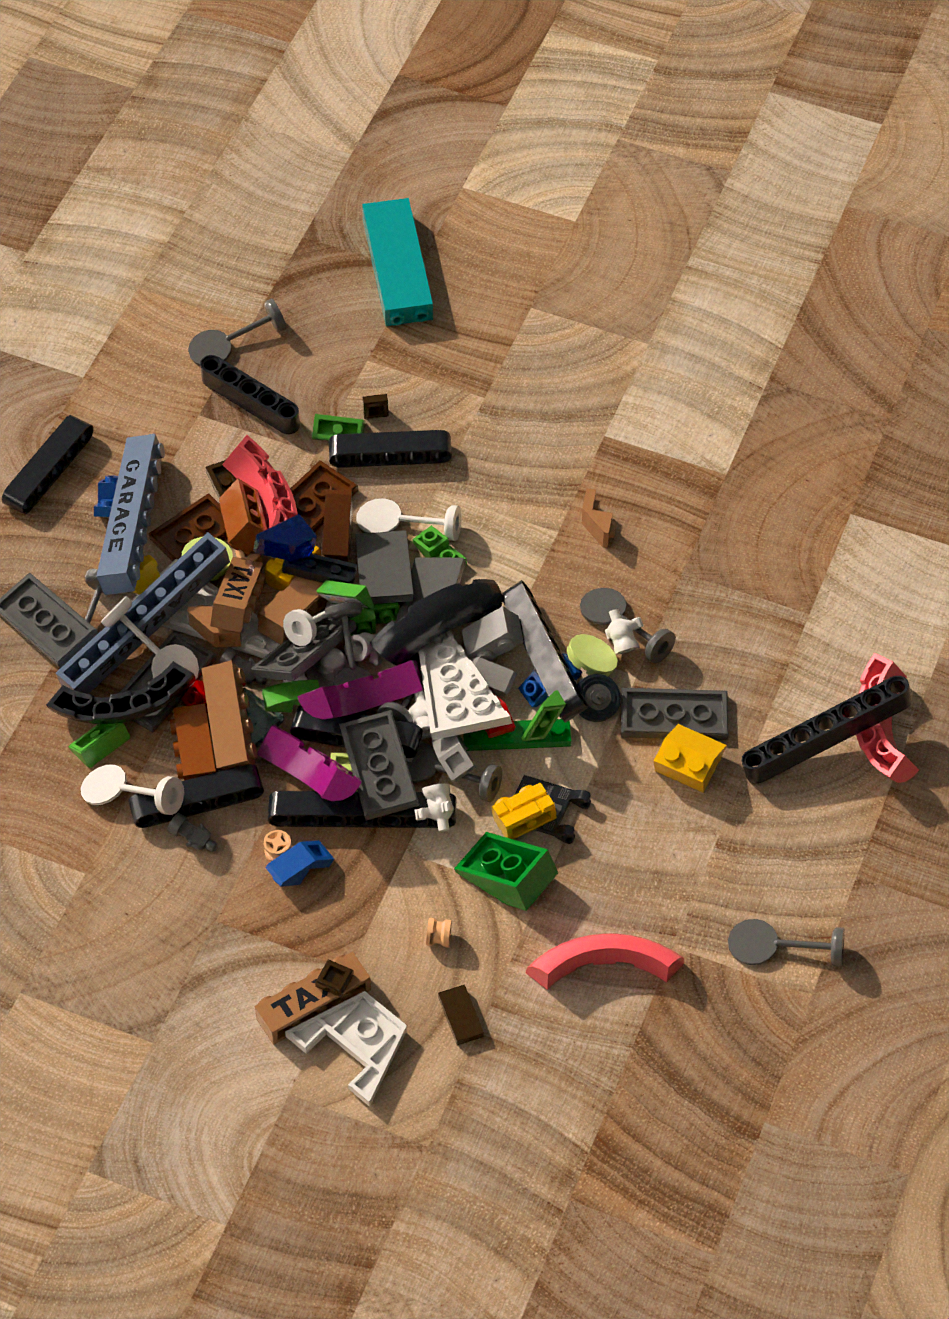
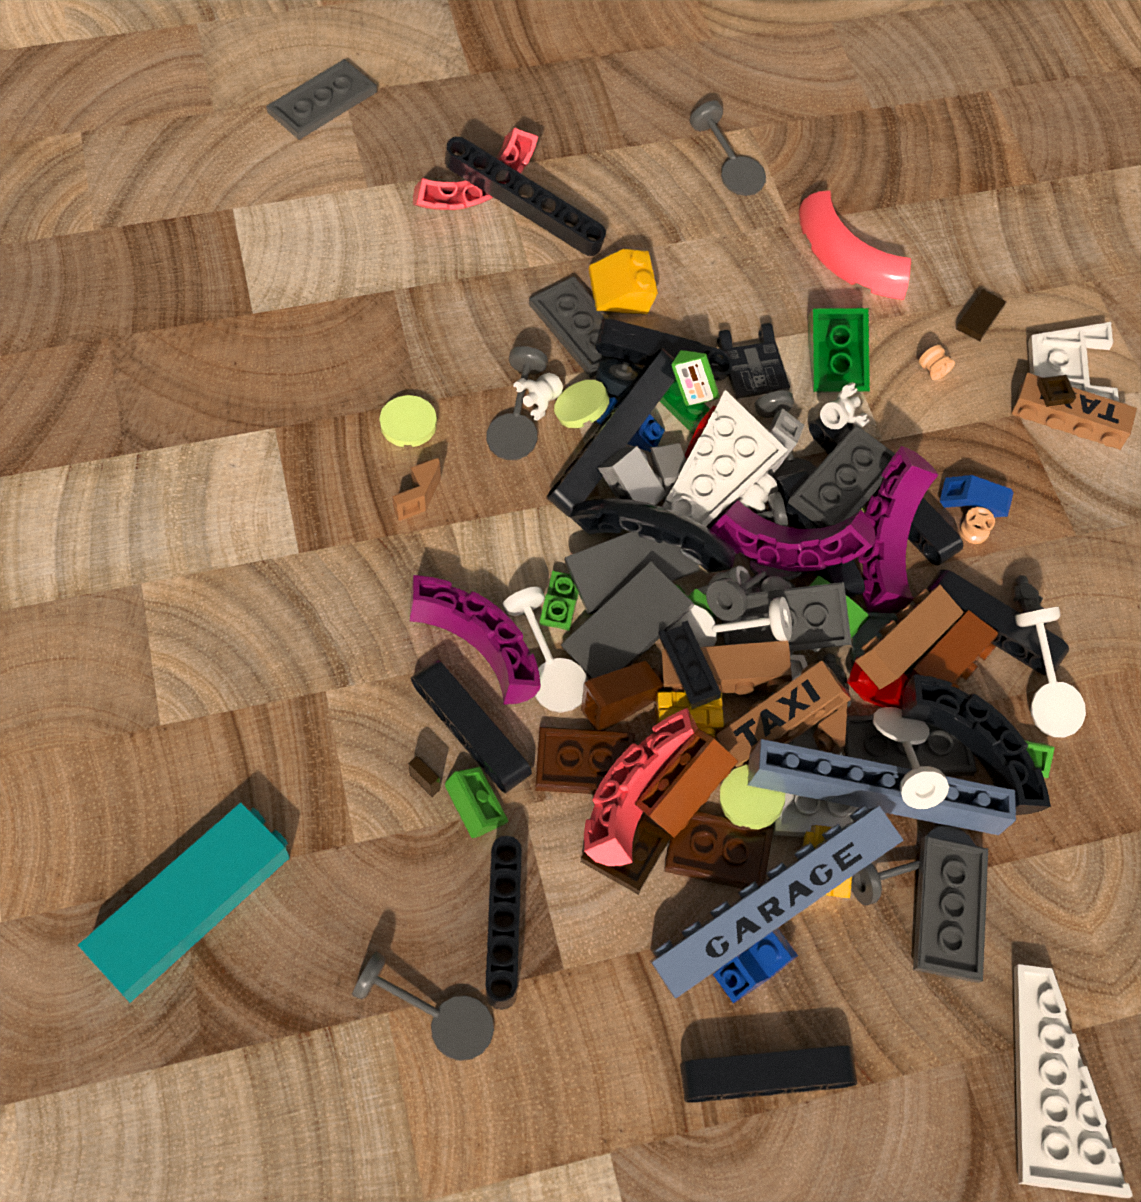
camera: 130 degrees left, 5 degrees up
clear blue slope [253,514,317,561] -> none
bright green slope [316,580,374,609] -> none
yellow brick [492,783,557,839] -> none
none -> yellowish green tile [379,395,437,447]
none -> magenta brick [410,575,541,705]
none -> black piece [595,319,732,381]

